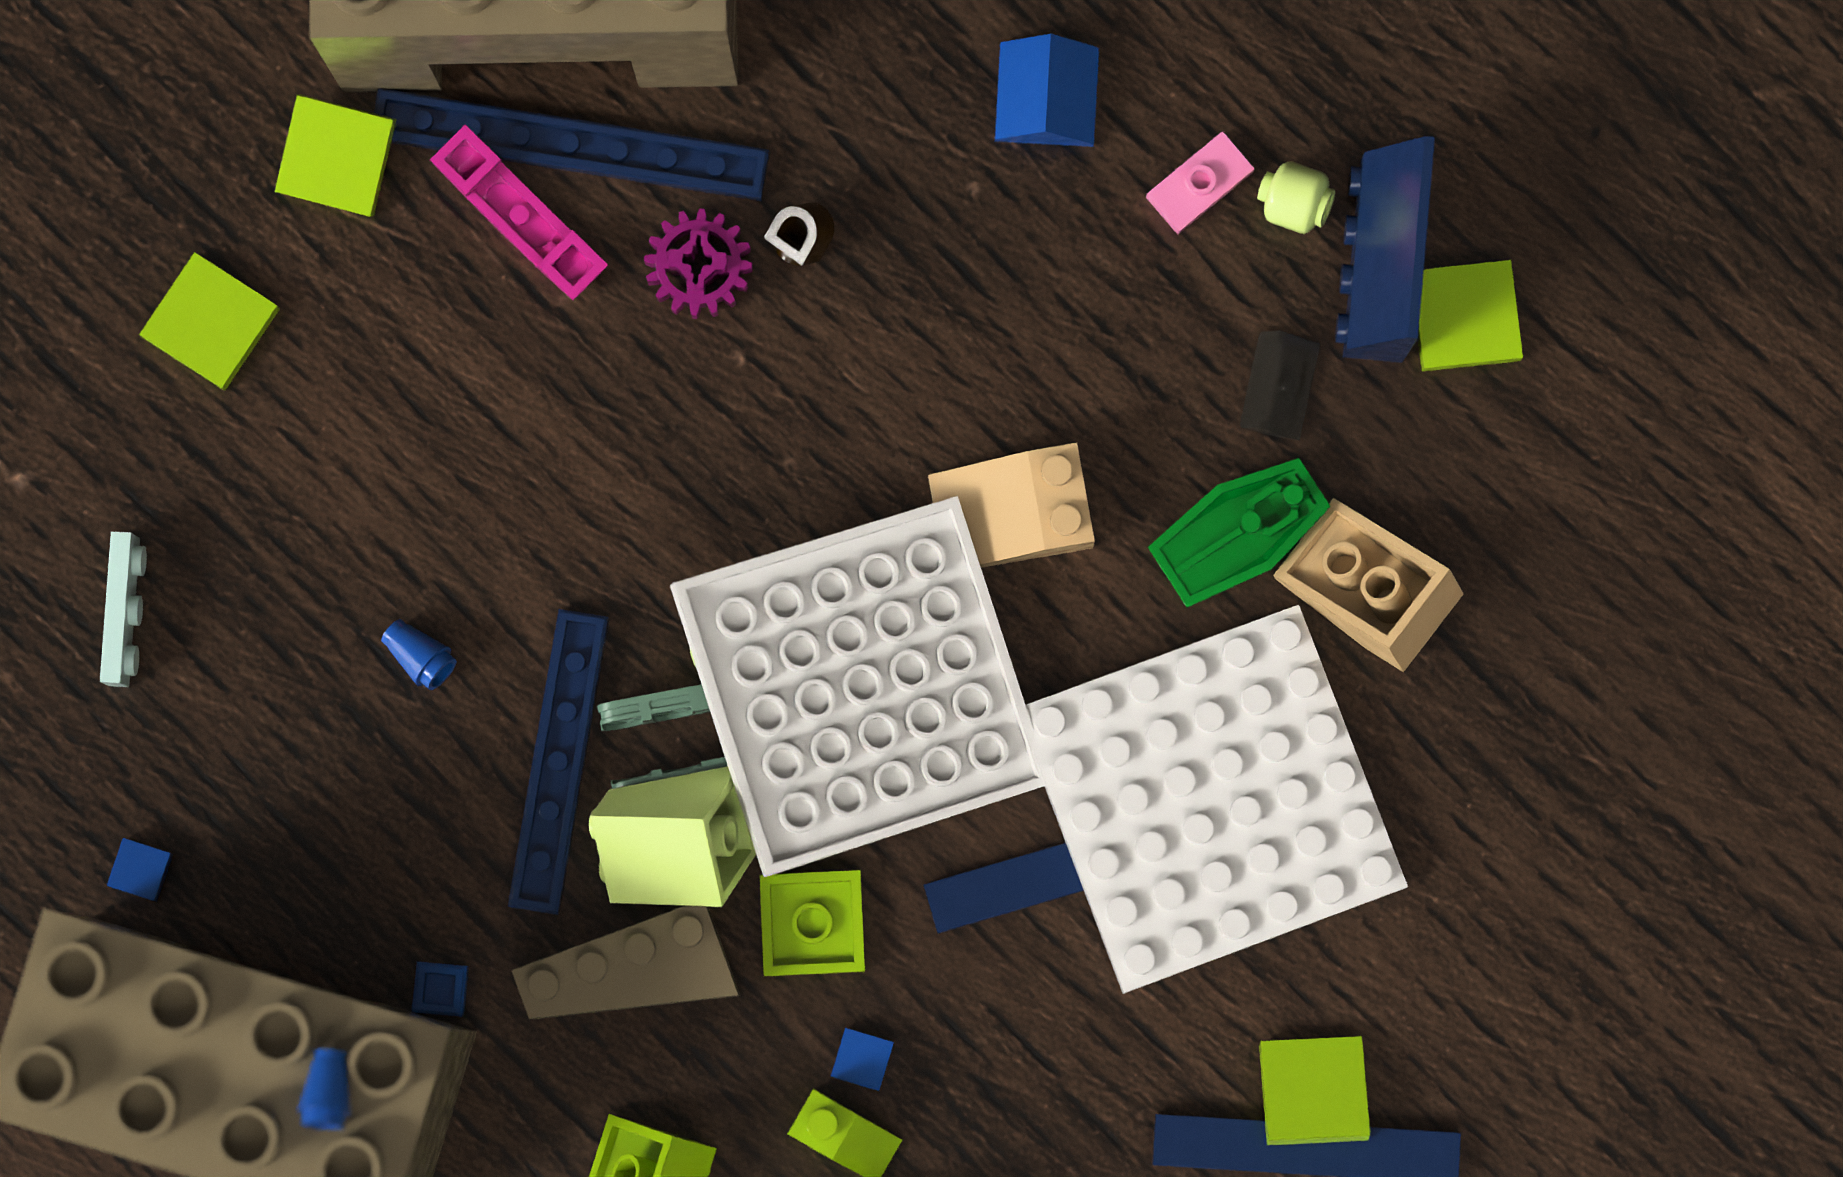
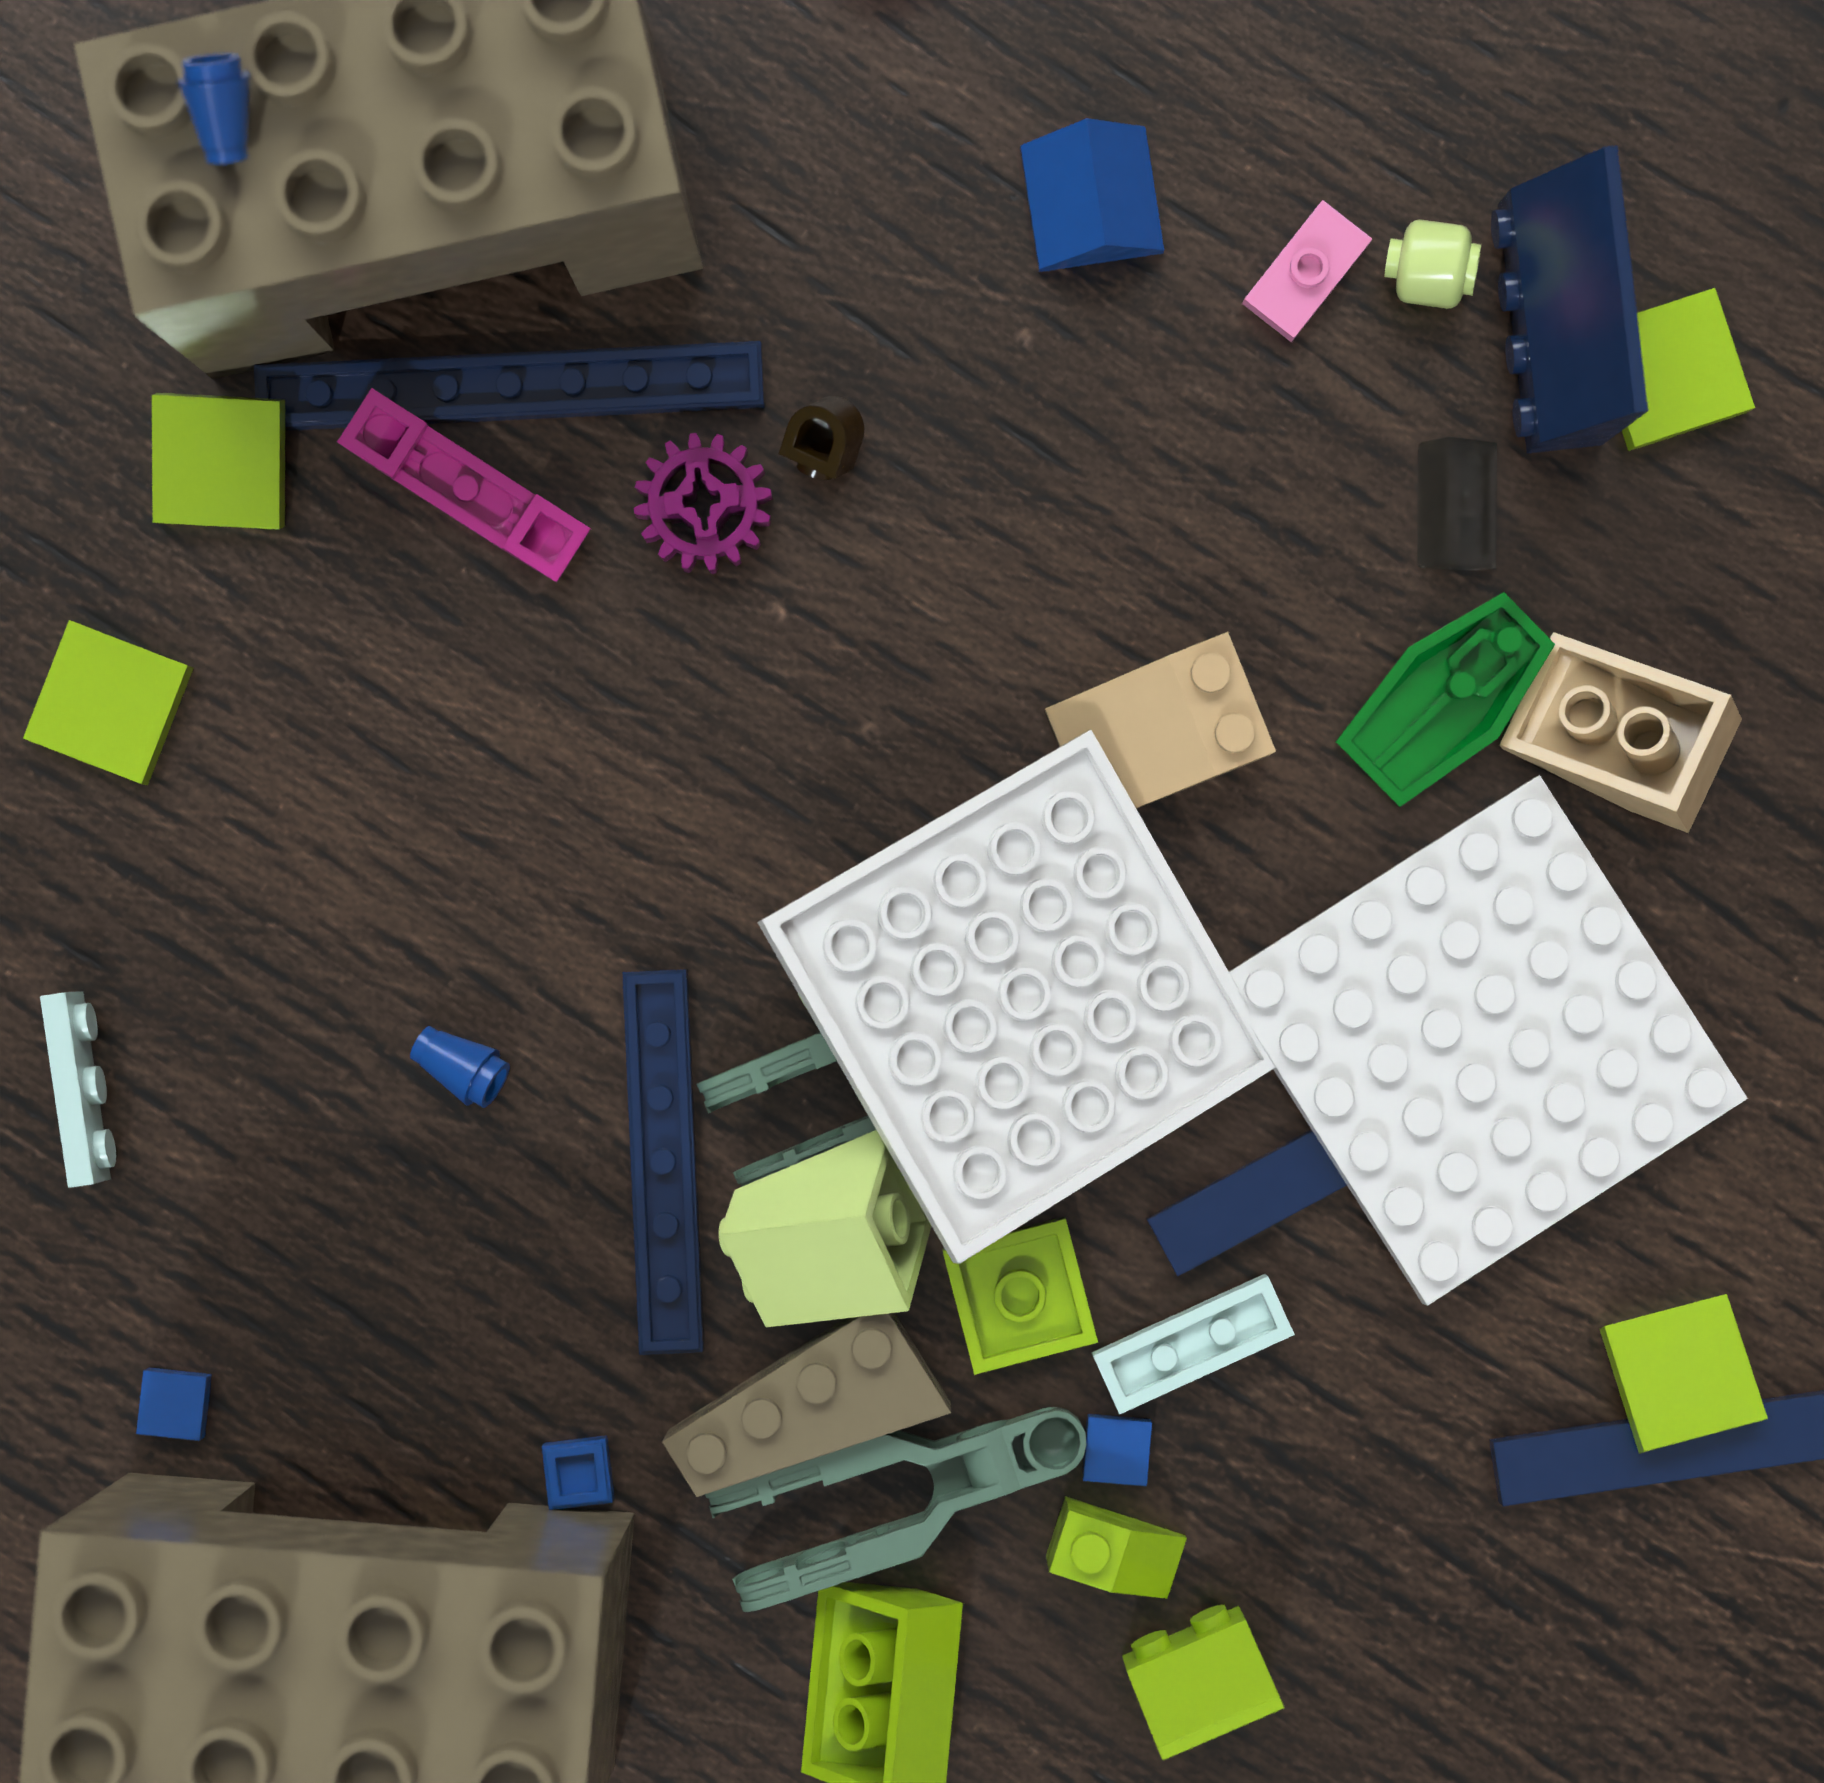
camera: 15 degrees left, 5 degrees up
blue cone [297,1049,351,1130] -> none
none -> sand green piece [705,1407,1087,1612]
none -> light aqua plate [1091,1274,1295,1414]

